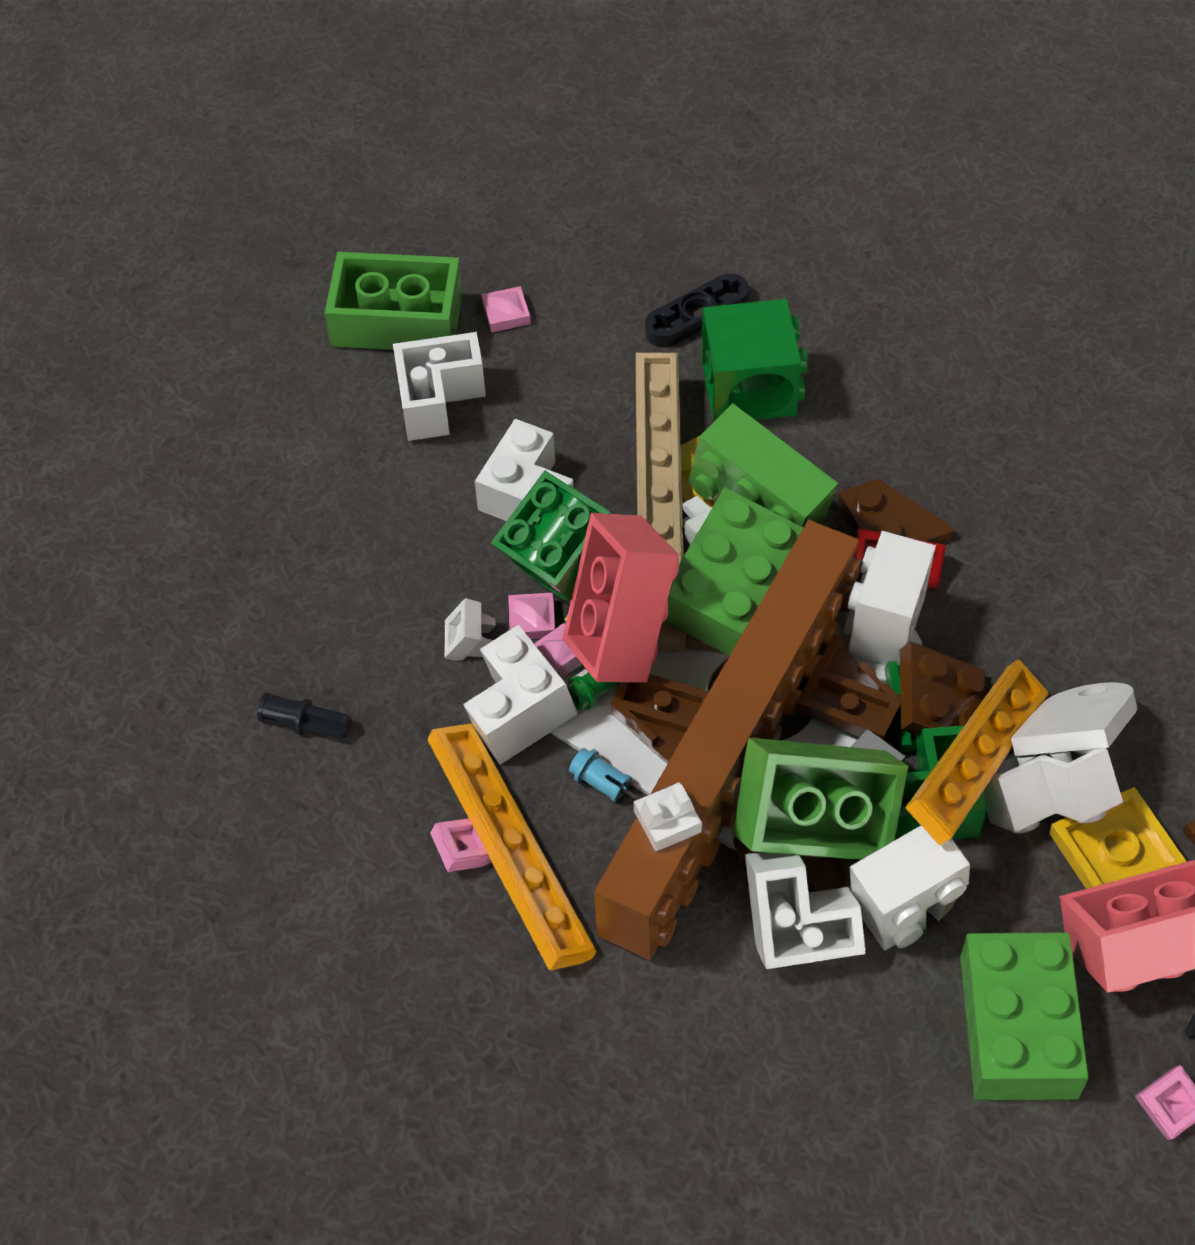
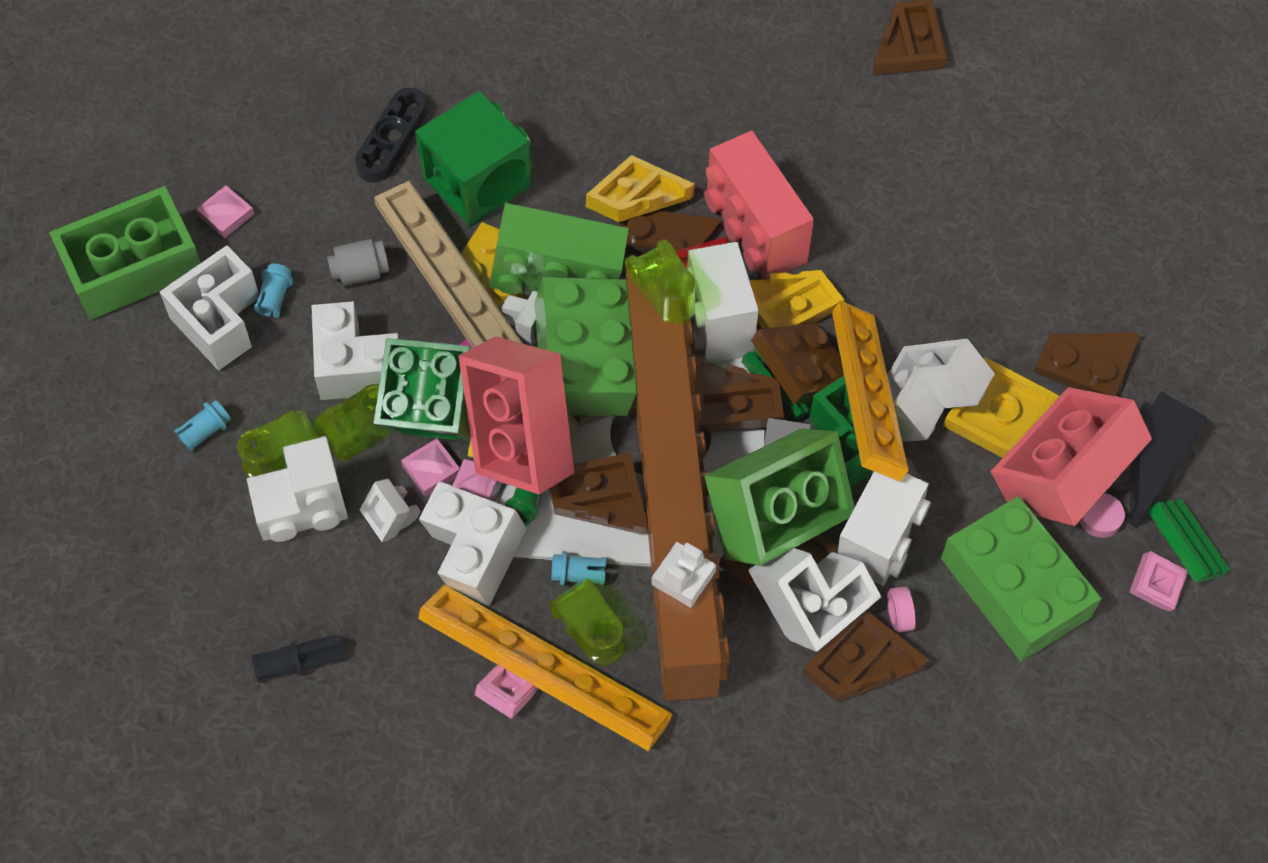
camera: 35 degrees left, 5 degrees up
white tile [1011,682,1137,756] -> none
none -> medium azure pin [174,400,231,452]
none -> clear neon green piece [237,410,320,478]
none -> white brick [246,436,348,542]
none -> medium azure pin [254,263,293,318]
none -> clear neon green piece [314,384,391,461]
none -> light grey brick [327,239,389,287]
none -> clear neon green piece [548,578,624,666]
none -> yellow wing [586,155,695,222]
none -> clear neon green piece [625,239,695,324]
none -> coral brick [704,131,814,279]
none -> yellow wing [749,270,844,329]
none -> reddish brown wing [803,610,929,703]
none -> bright pink tile [887,586,915,633]
none -> bright pink tile [1079,493,1125,538]

